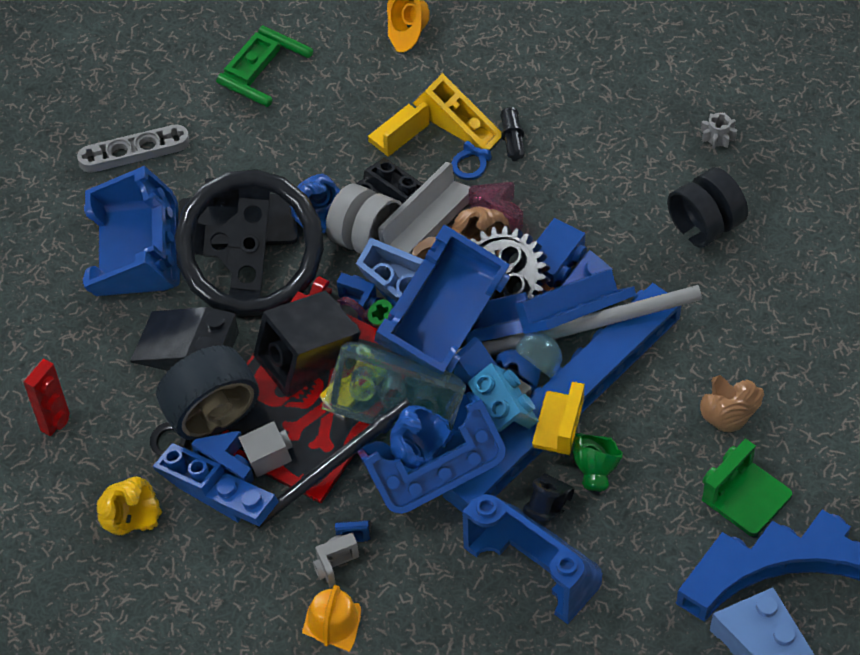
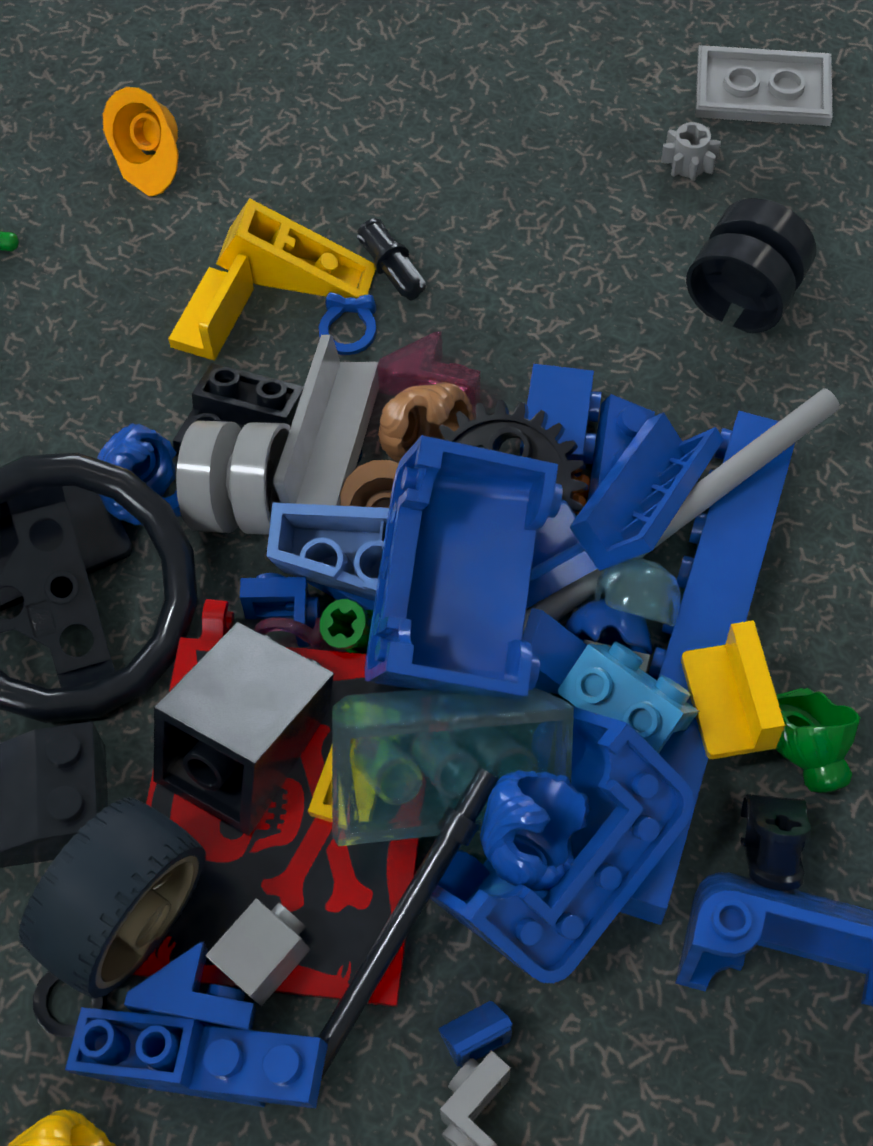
camera: 25 degrees left, 5 degrees up
none -> light grey tile [695,45,833,126]

